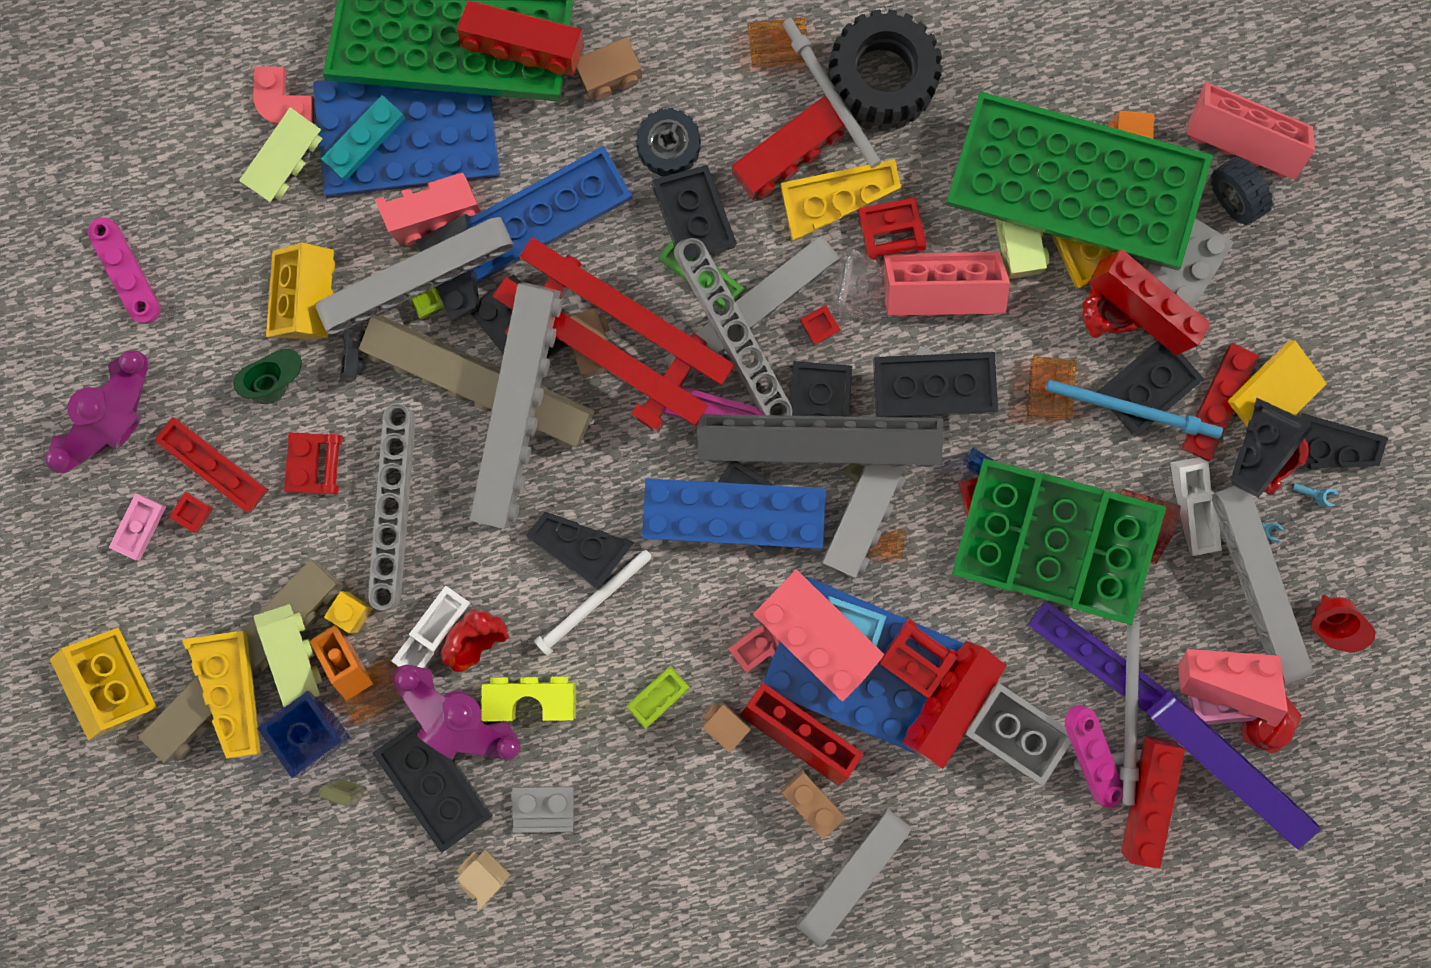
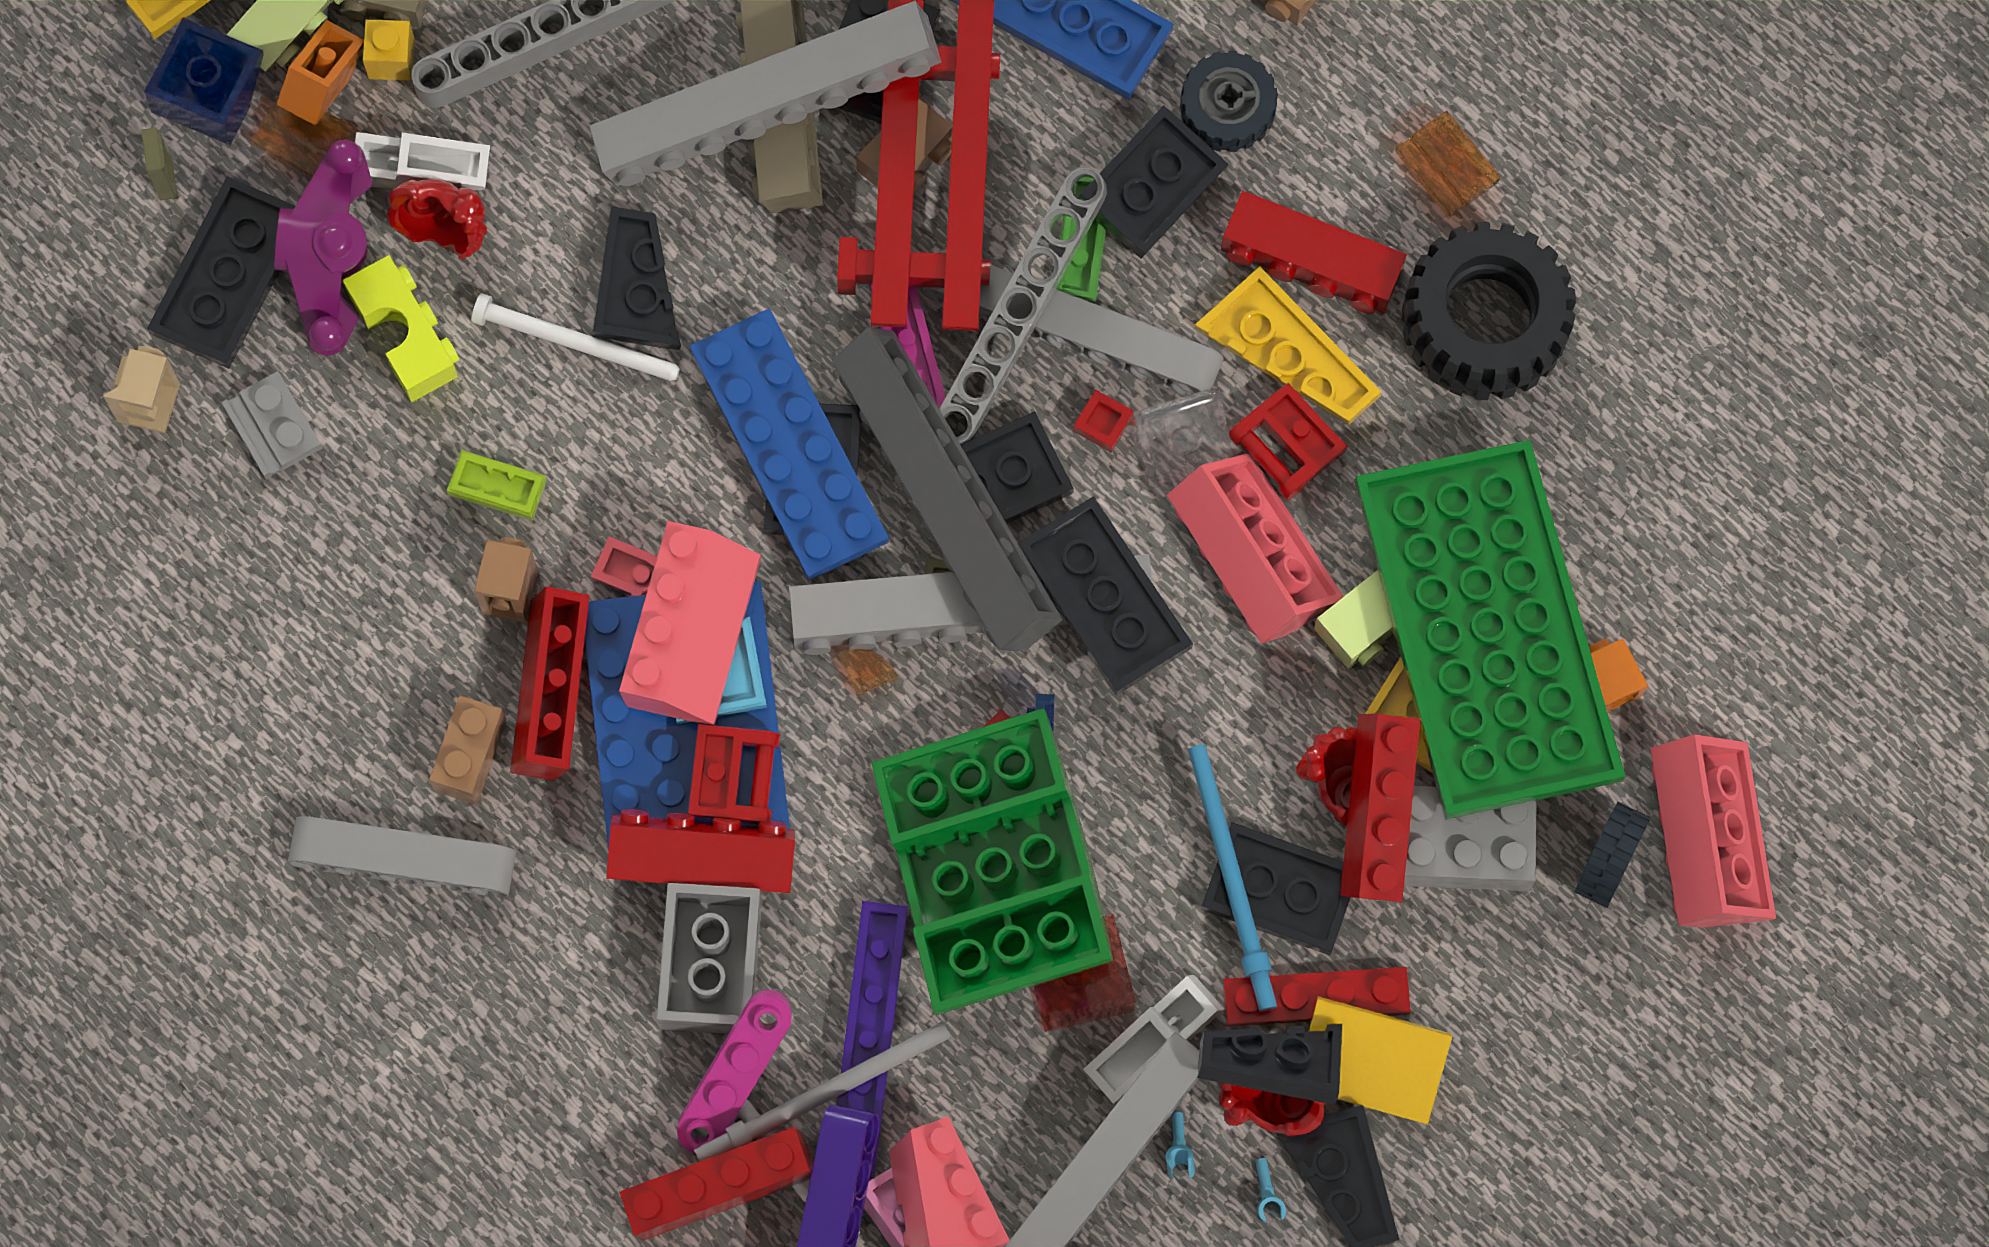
camera: 60 degrees right, 10 degrees down
light grey bar [782,18,881,168] -> none
clear orange plate [1027,356,1076,420] -> none

